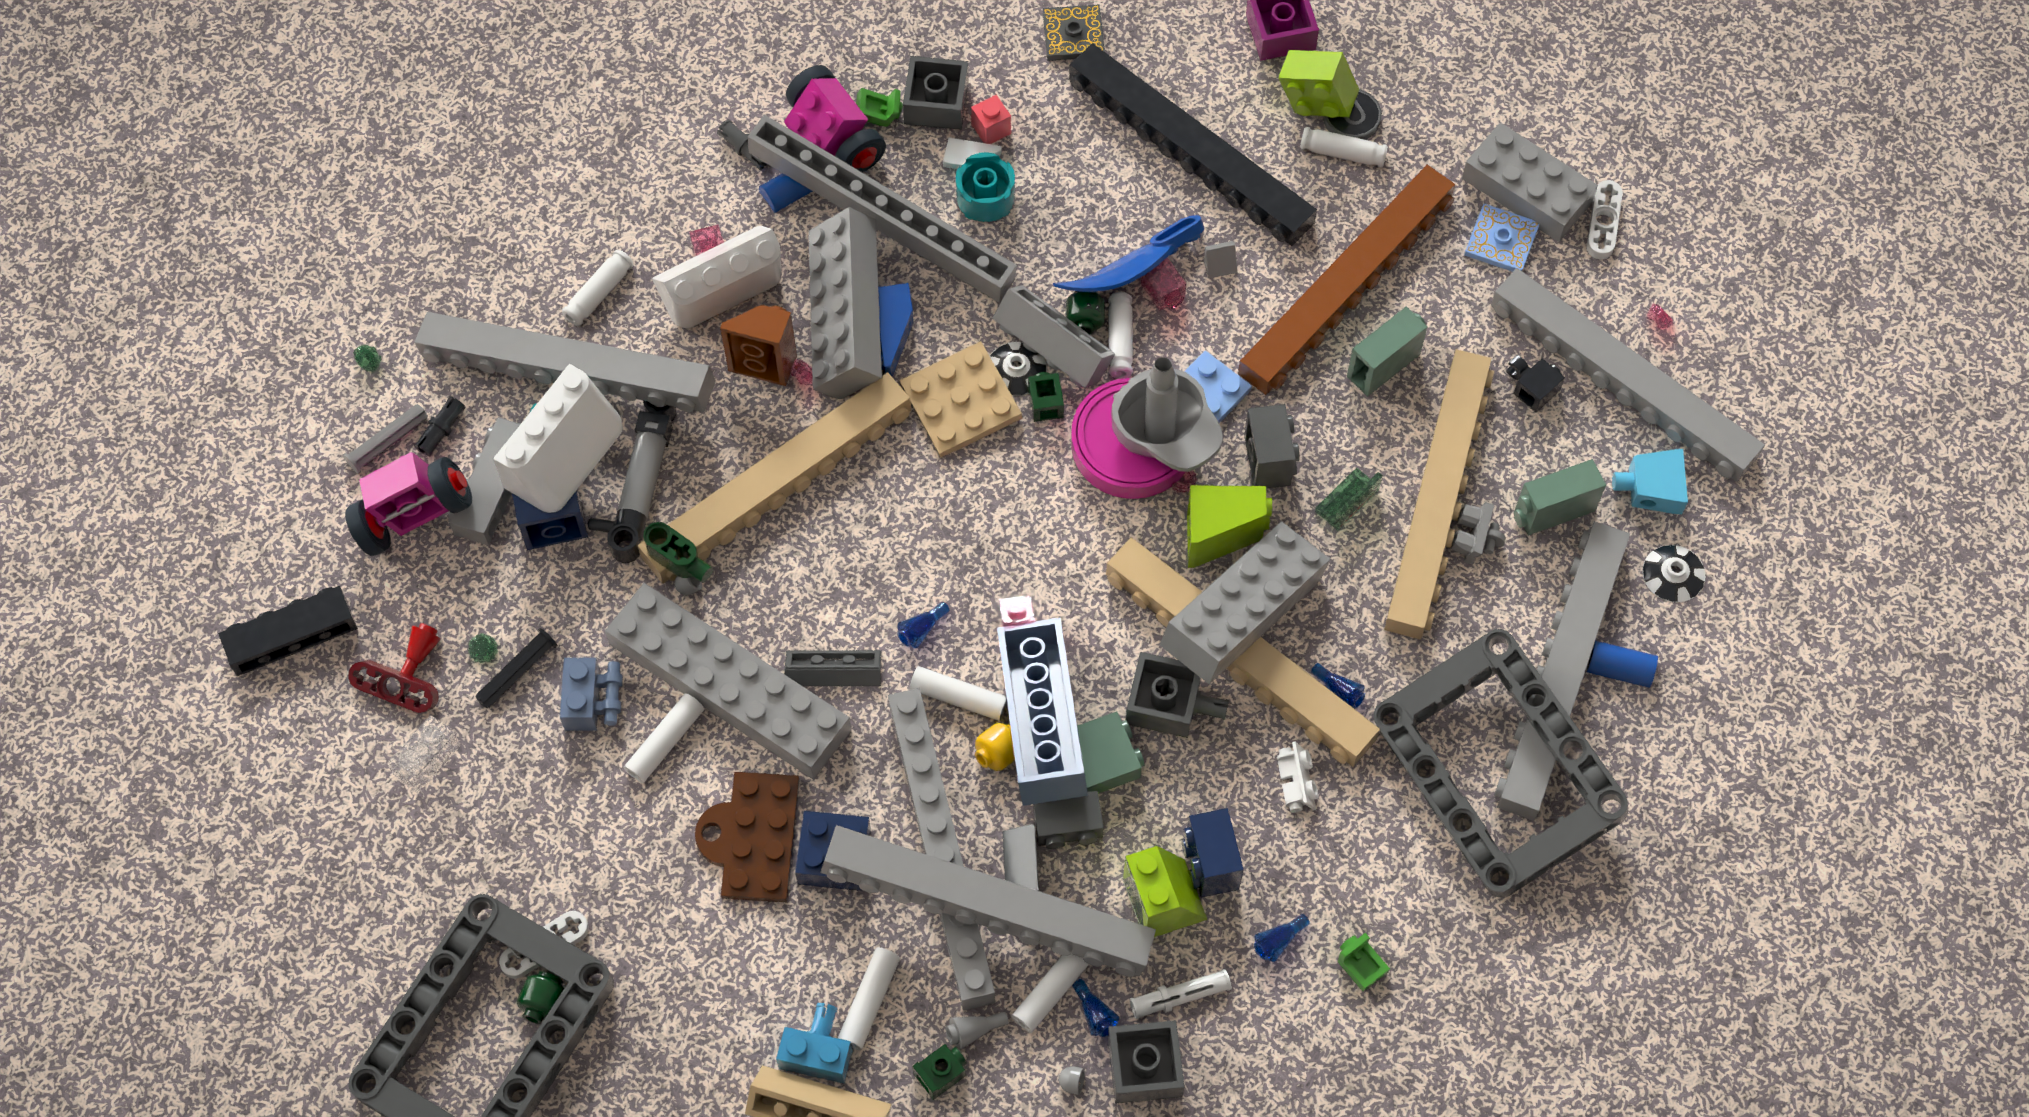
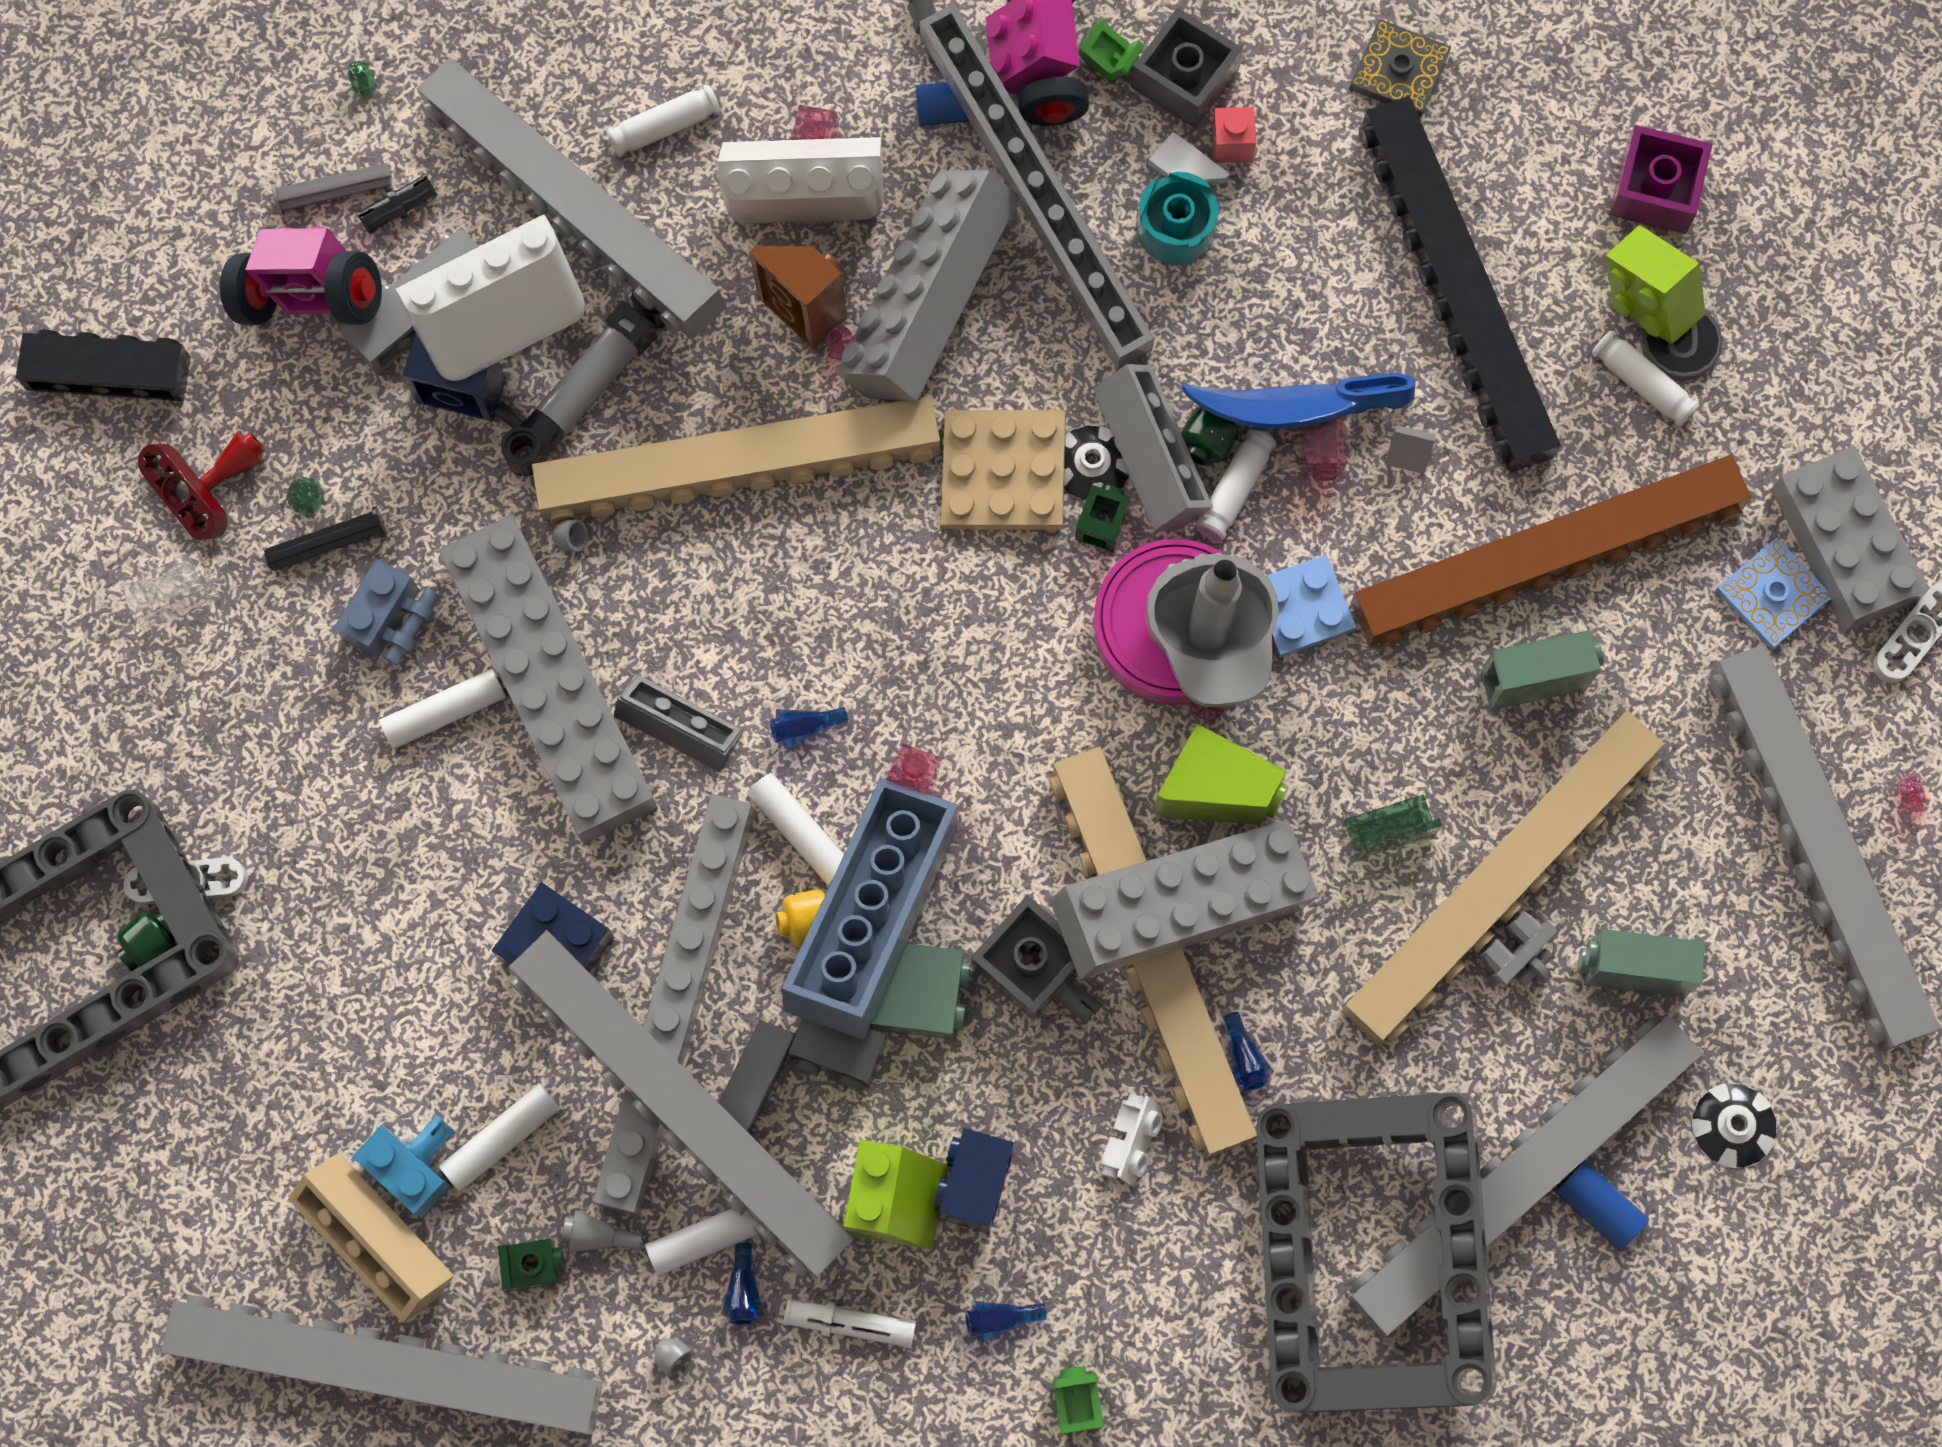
camera: 30 degrees right, 10 degrees up
dark green piece [643,522,714,583] -> none
reddish brown plate [695,772,800,903] -> none
blue slope [878,283,914,377] -> none
dark grey brick [1107,1020,1185,1104] -> none
dark grey brick [1244,404,1300,489] -> none
black brick [1506,355,1565,413] -> none
medium azure torso [1612,449,1688,514] -> none

